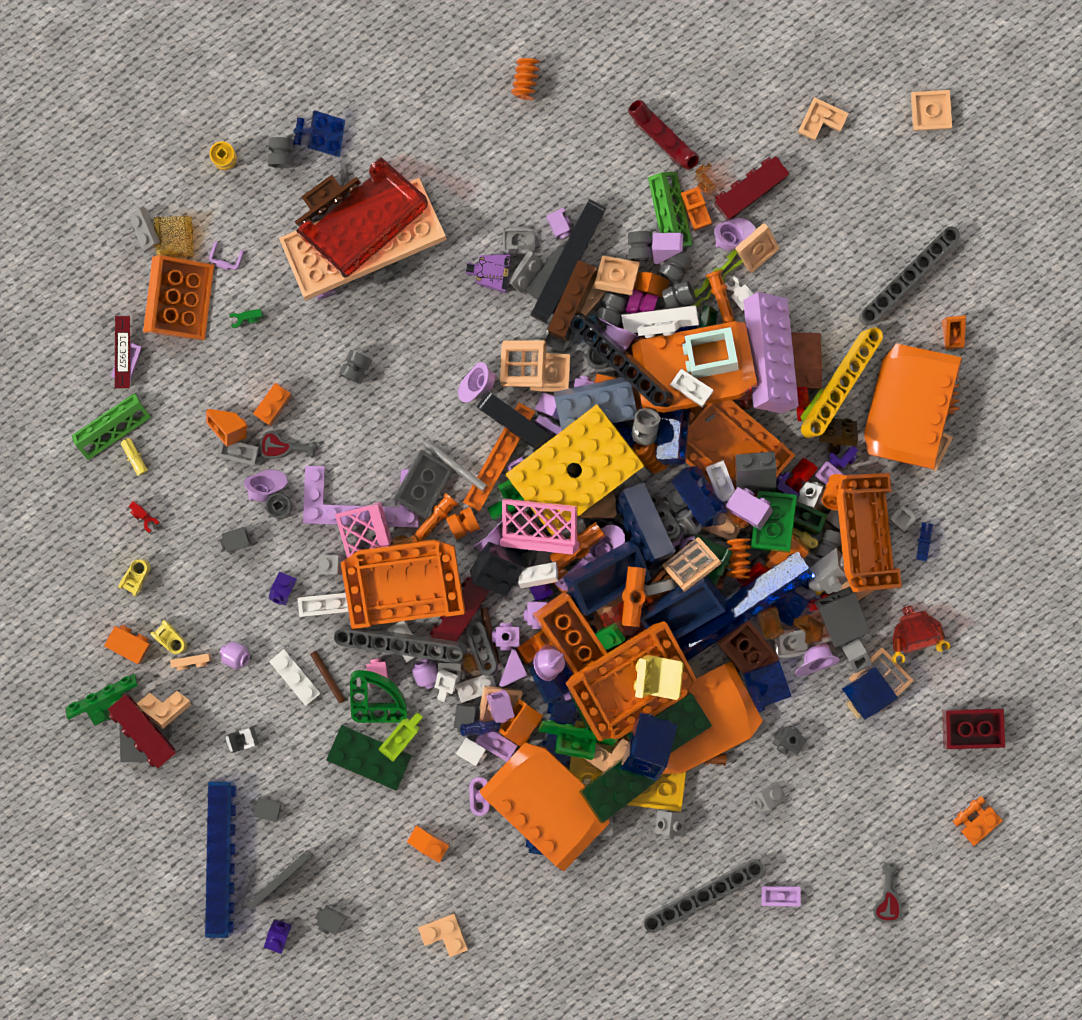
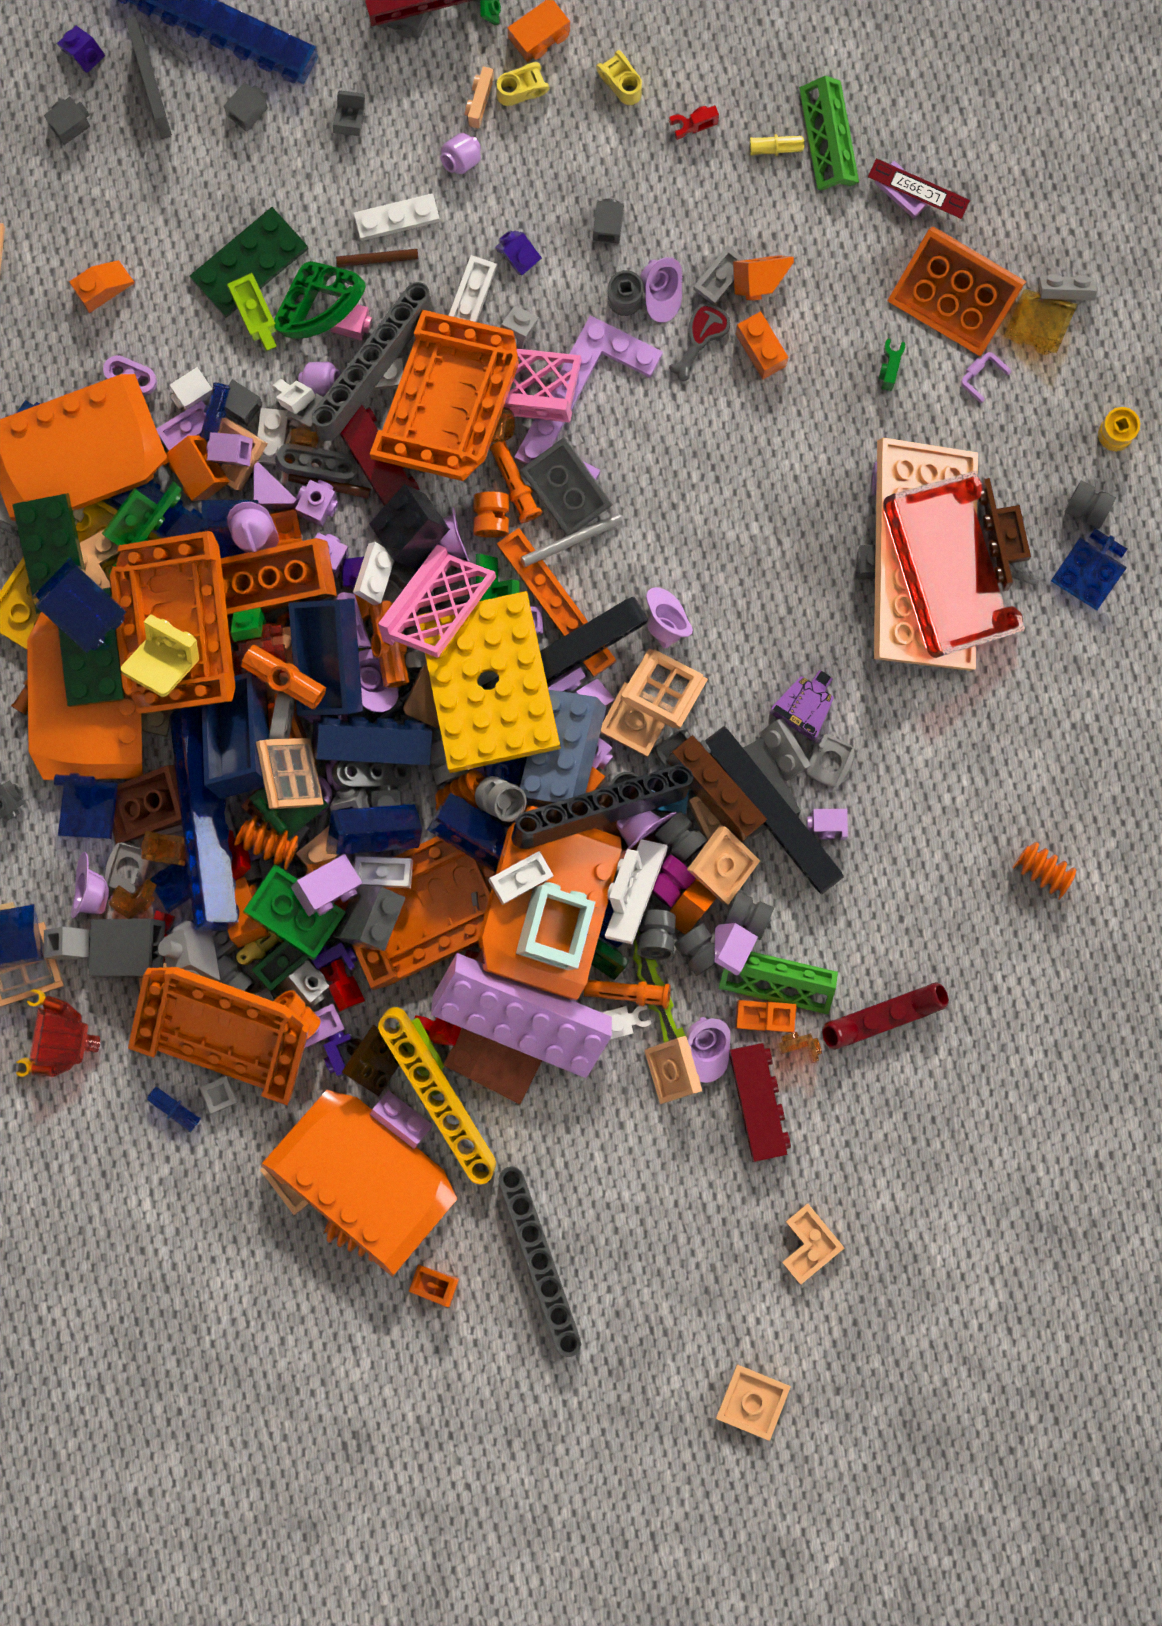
camera: 115 degrees right, 5 degrees down
light nougat plate [137,691,191,729] -> none
dark grey wheel [338,349,372,384] -> none
none -> lavender plate [370,1090,433,1149]

